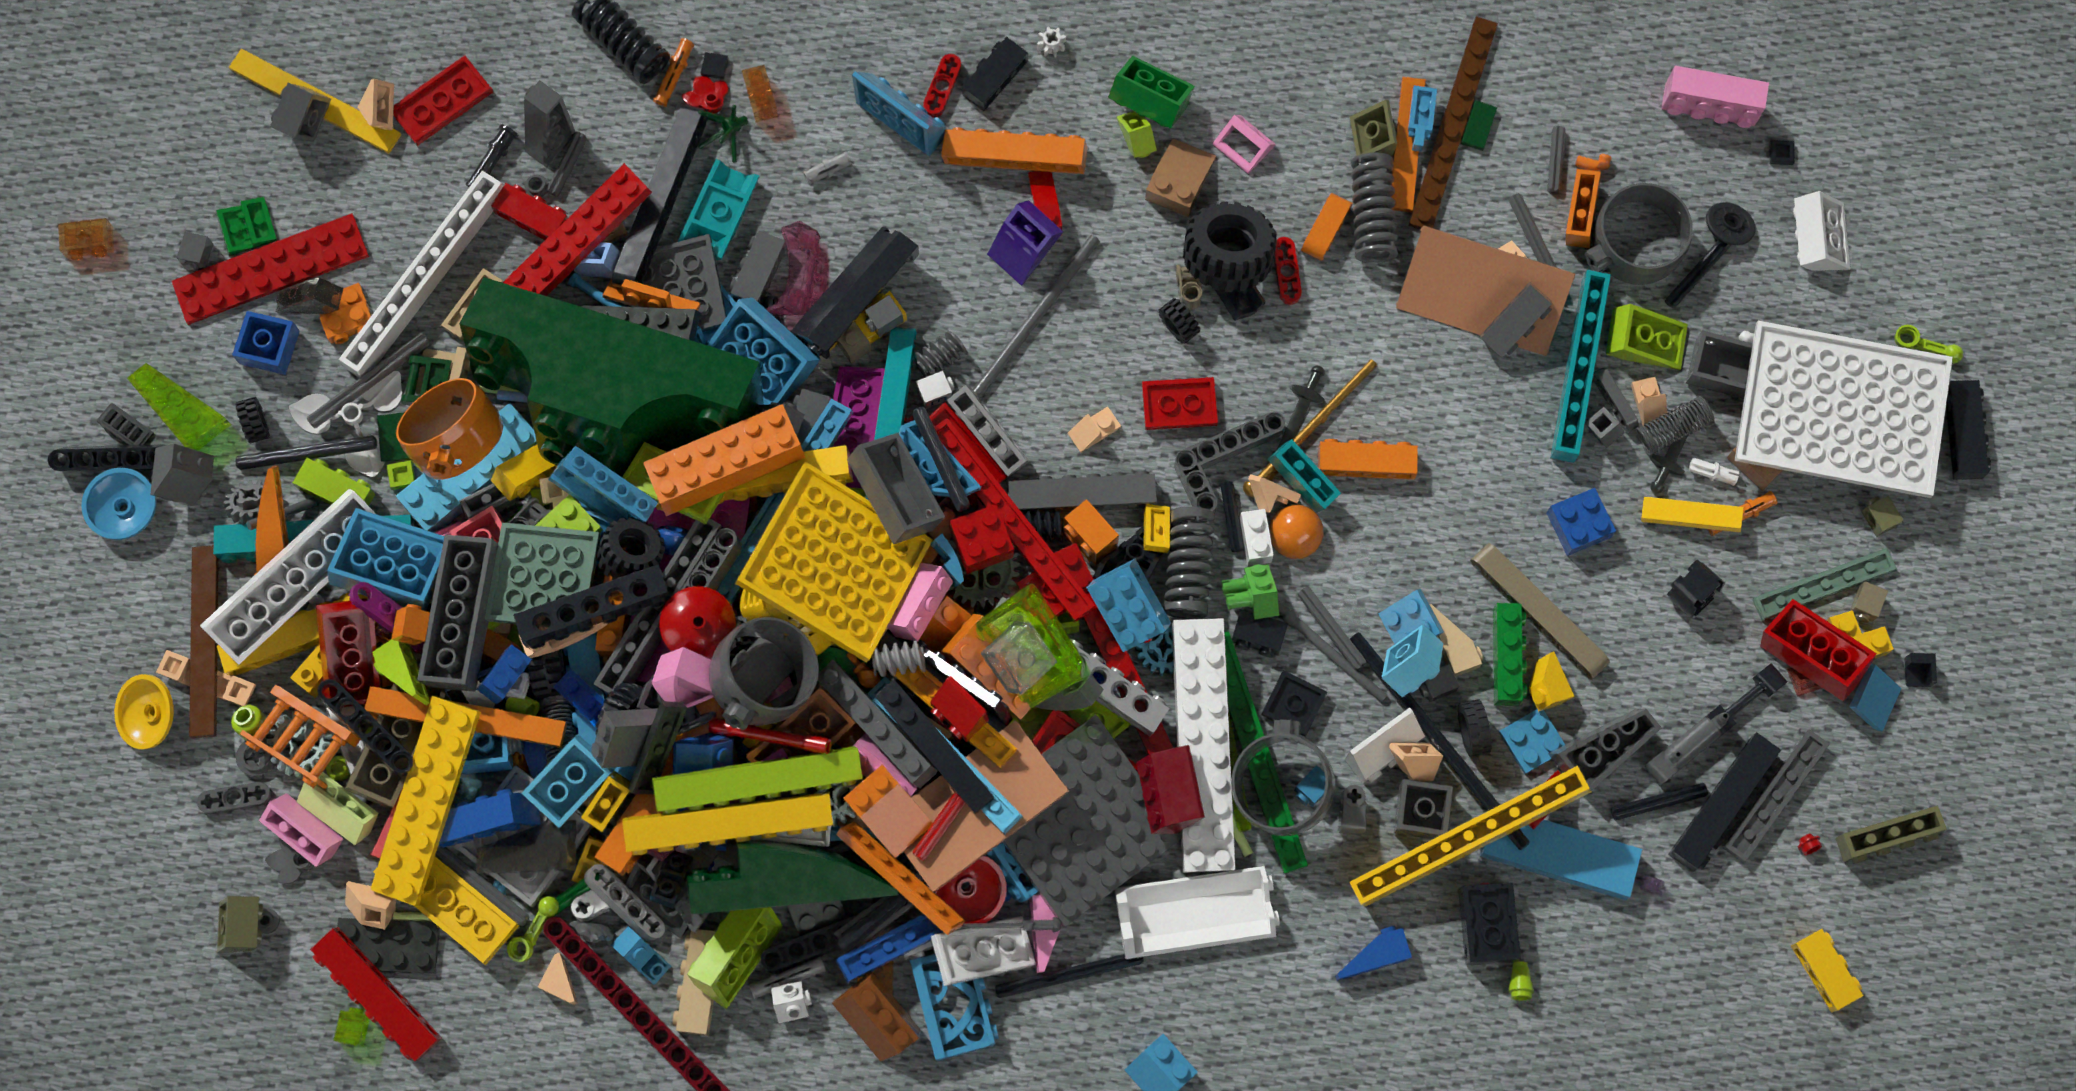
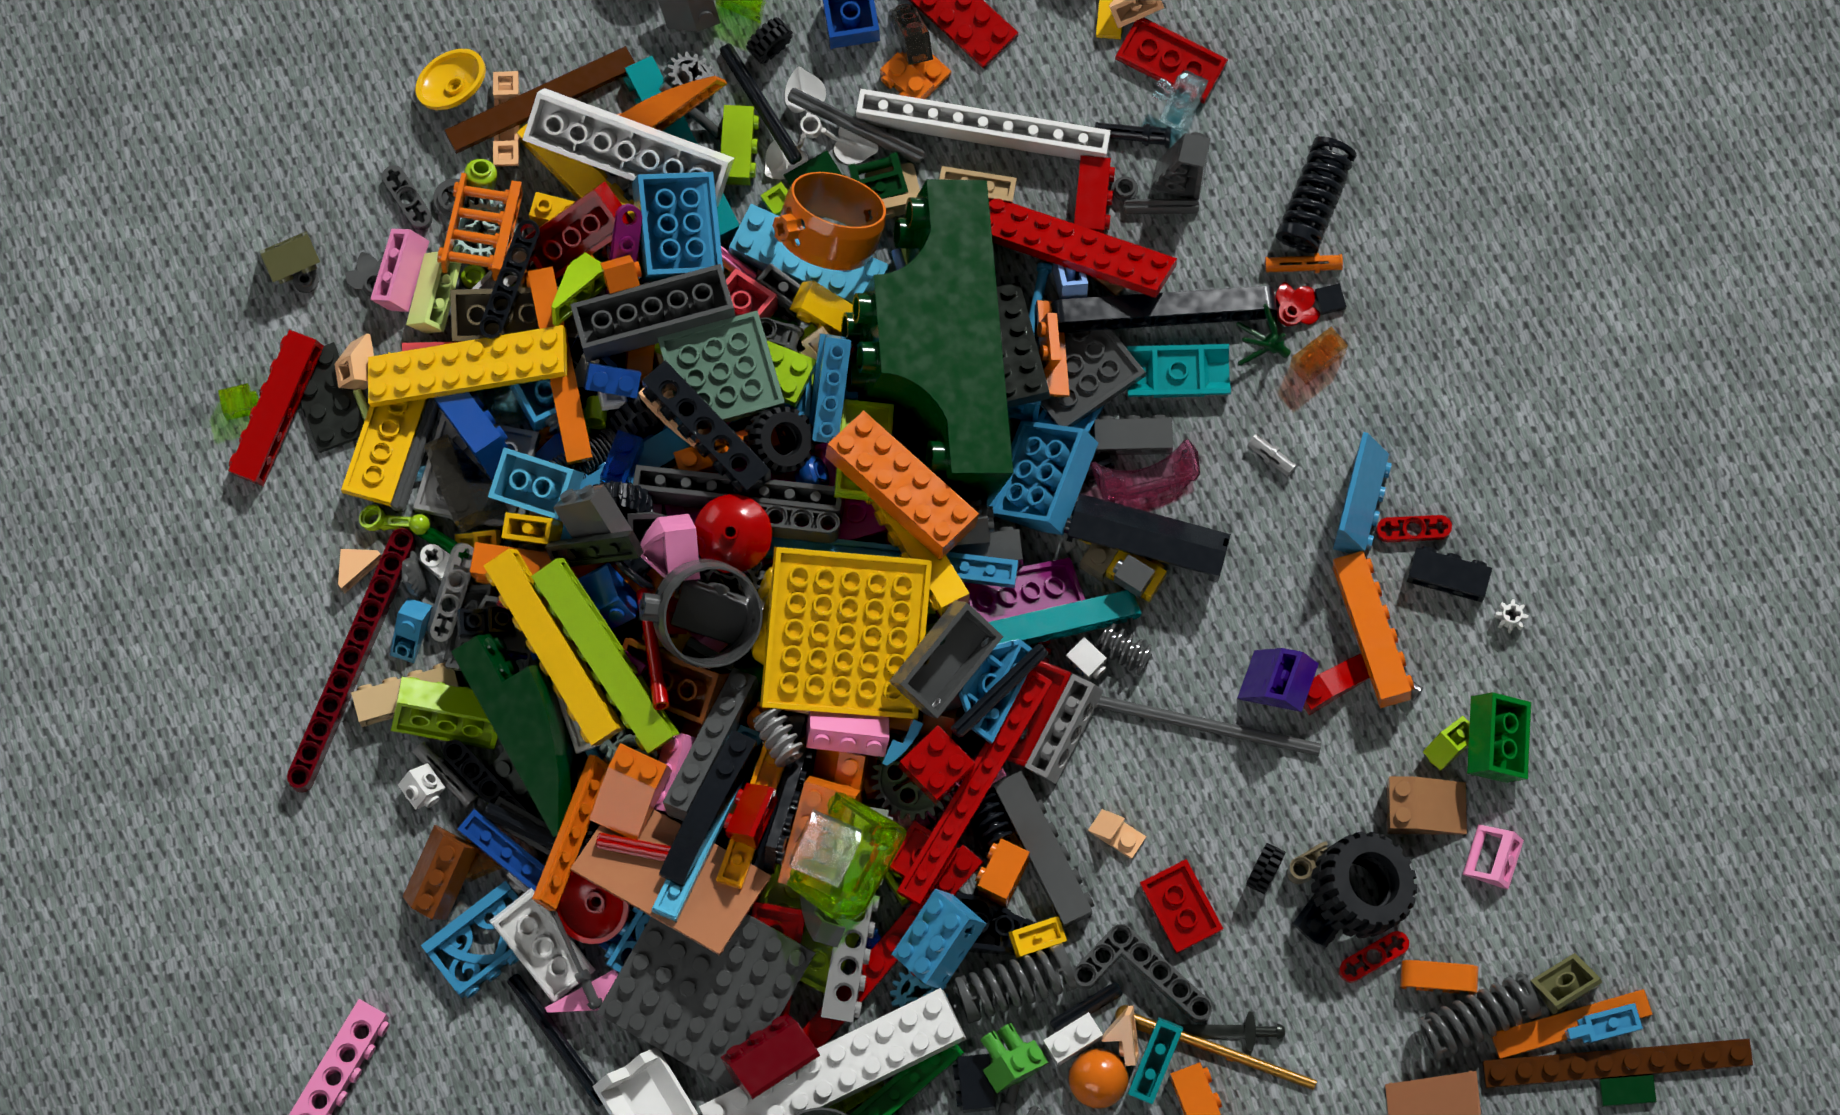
camera: 70 degrees right, 0 degrees up
none -> clear light blue brick [1152,70,1208,132]

